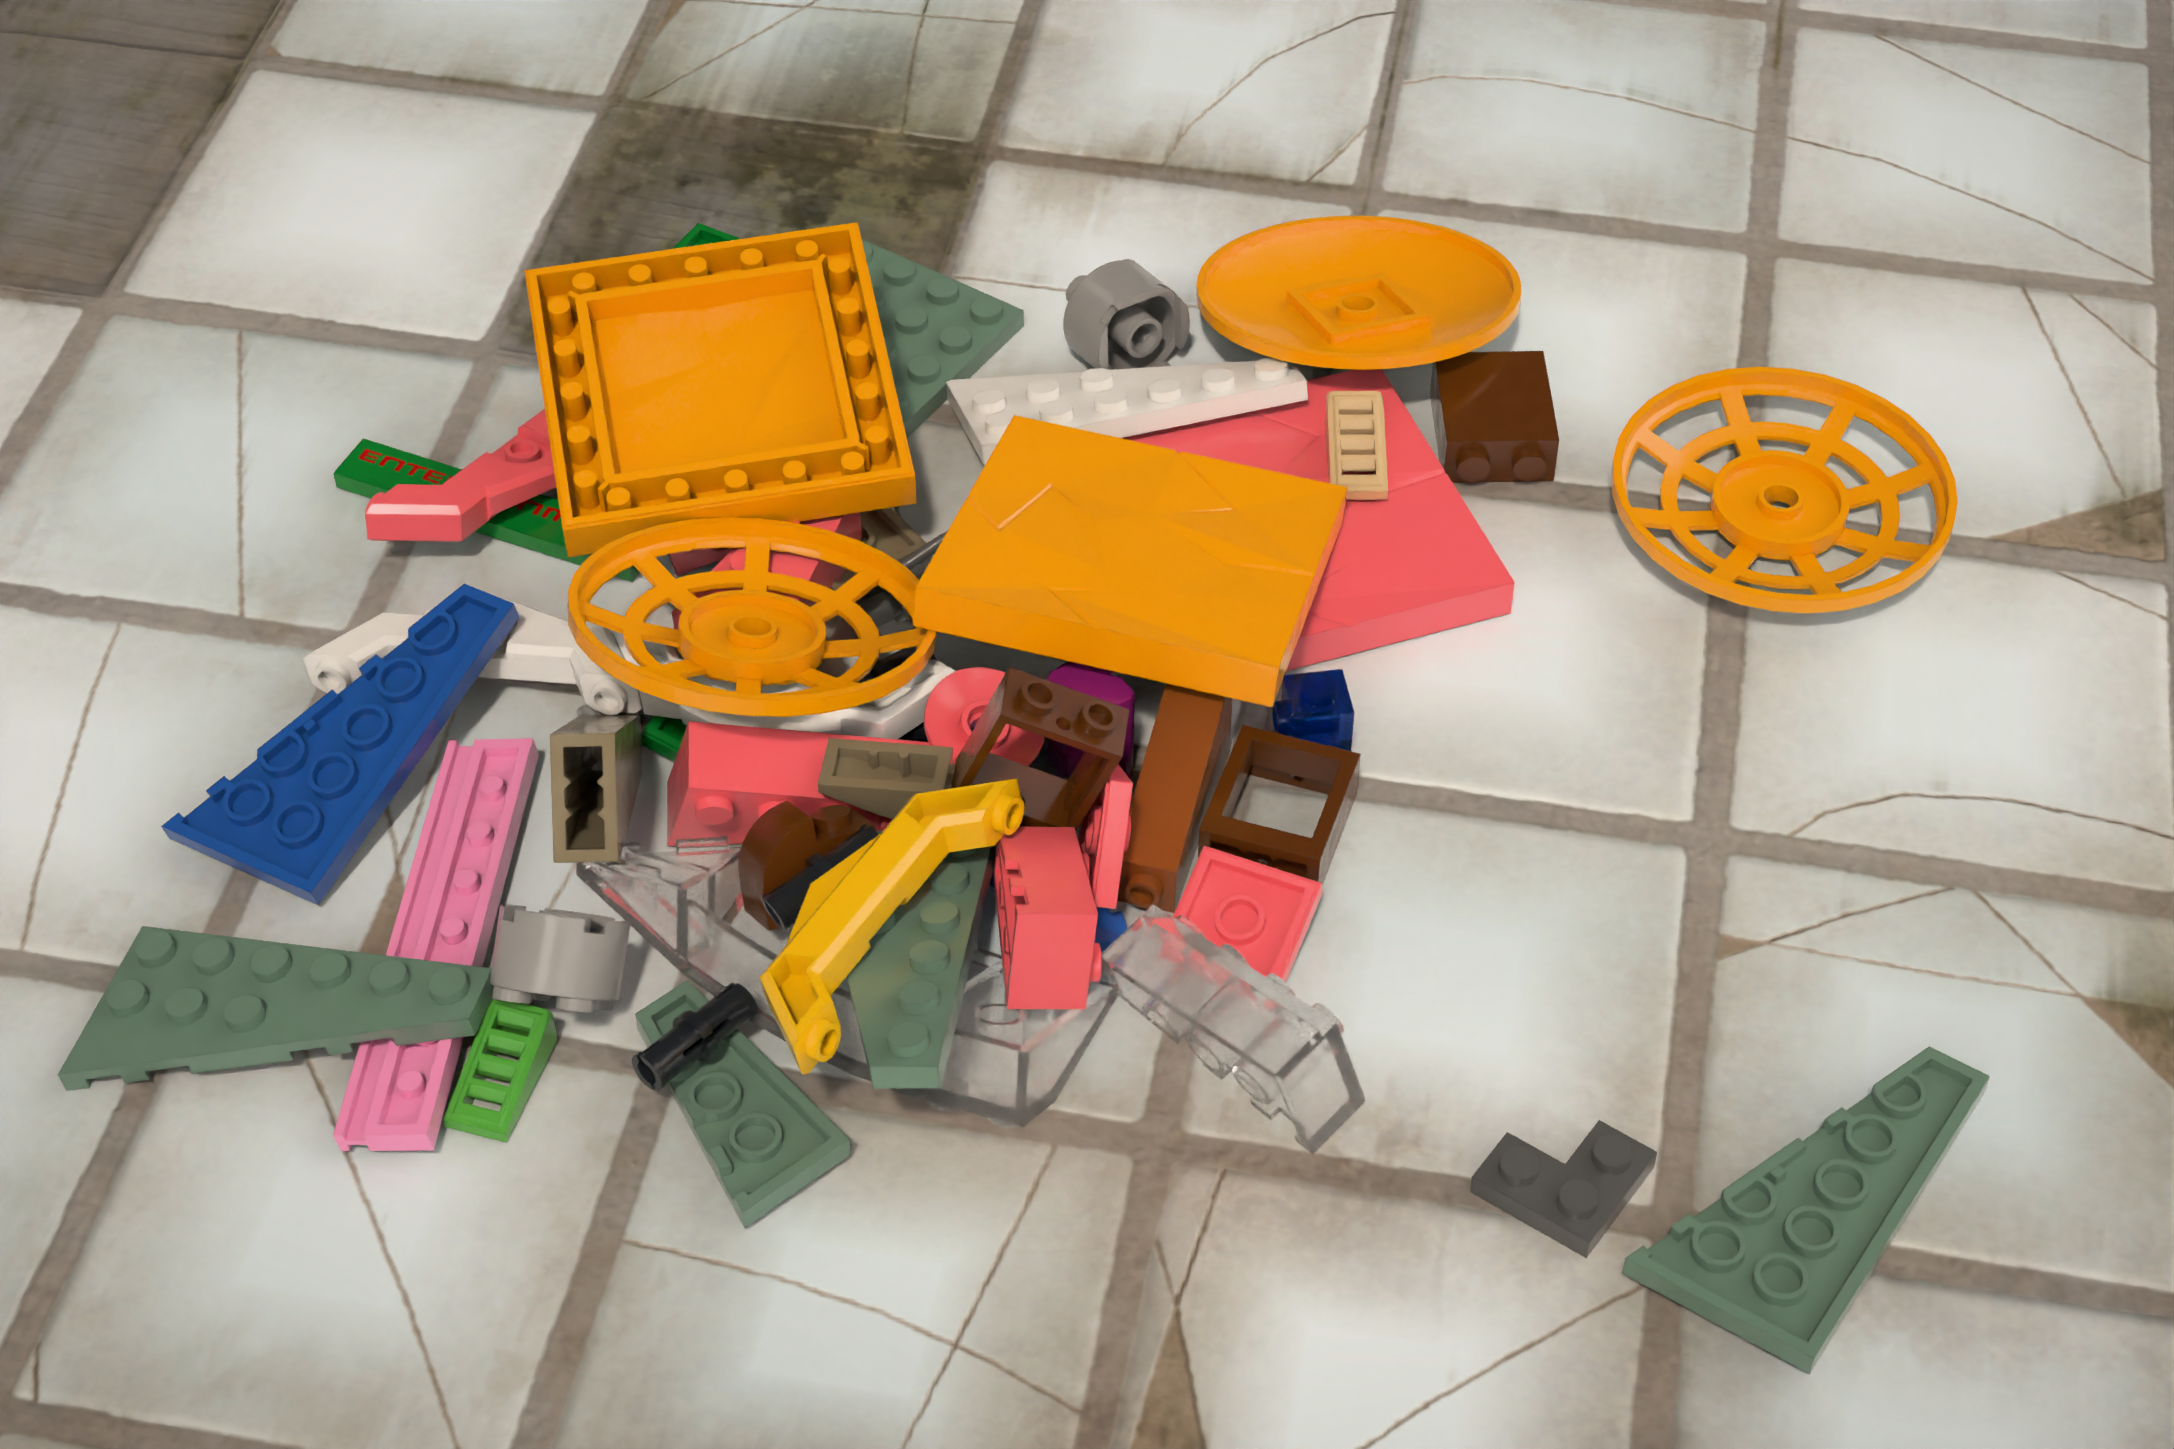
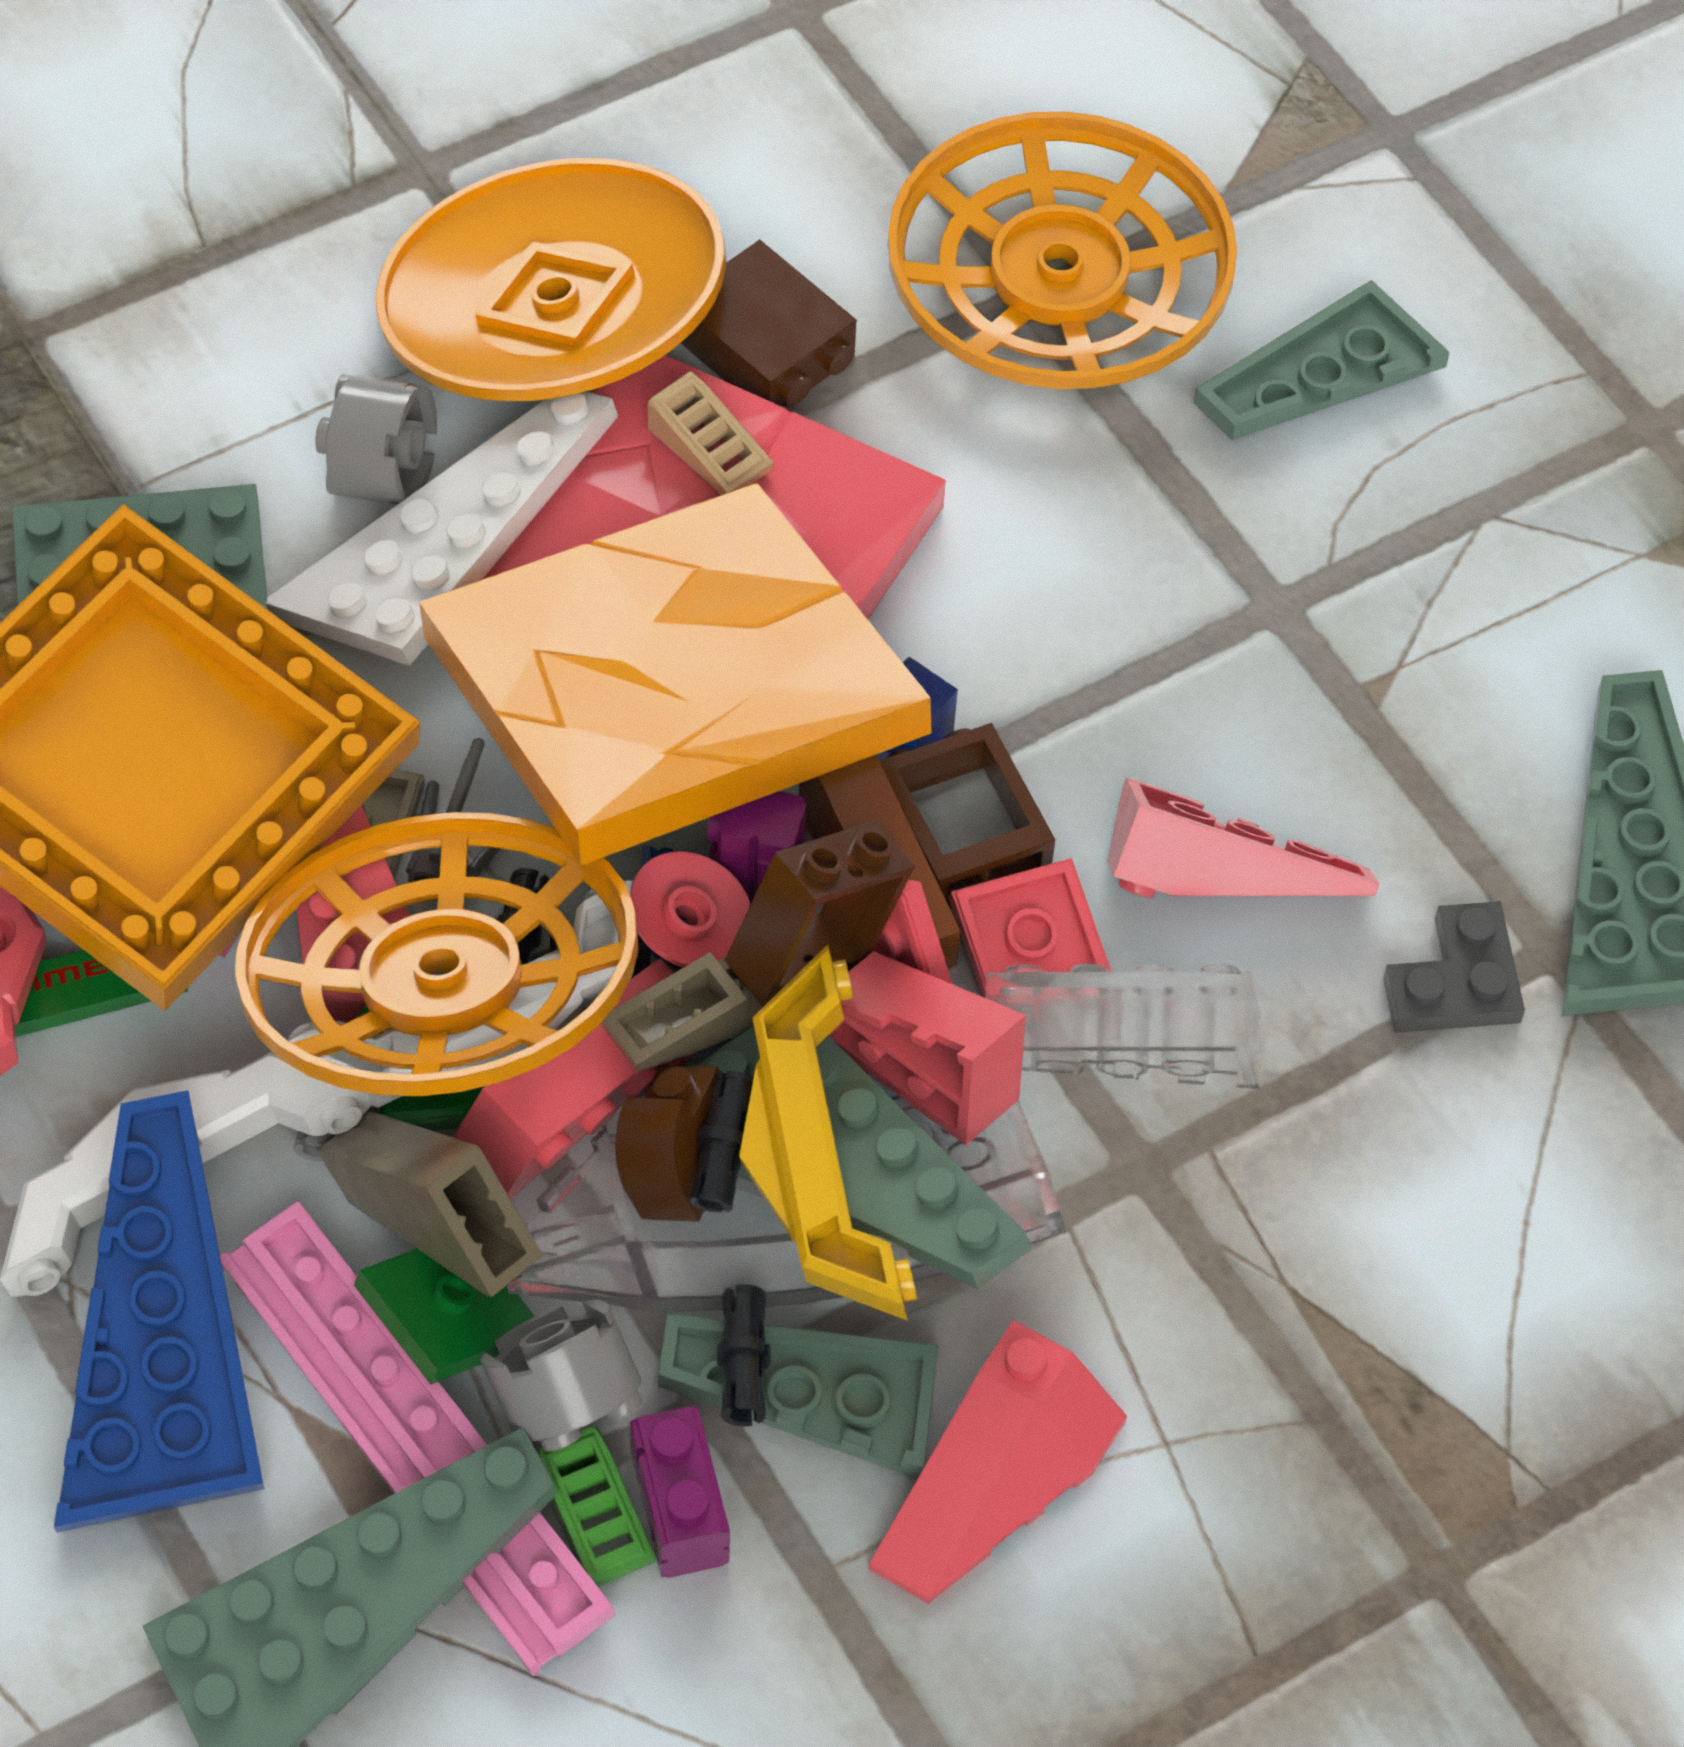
camera: 45 degrees left, 10 degrees up
none -> green plate [354,1249,535,1385]
none -> magenta brick [630,1406,730,1578]
none -> coral wedge [869,1320,1127,1604]
none -> coral wedge [1107,777,1379,898]
none -> sand green wing [1193,280,1450,440]

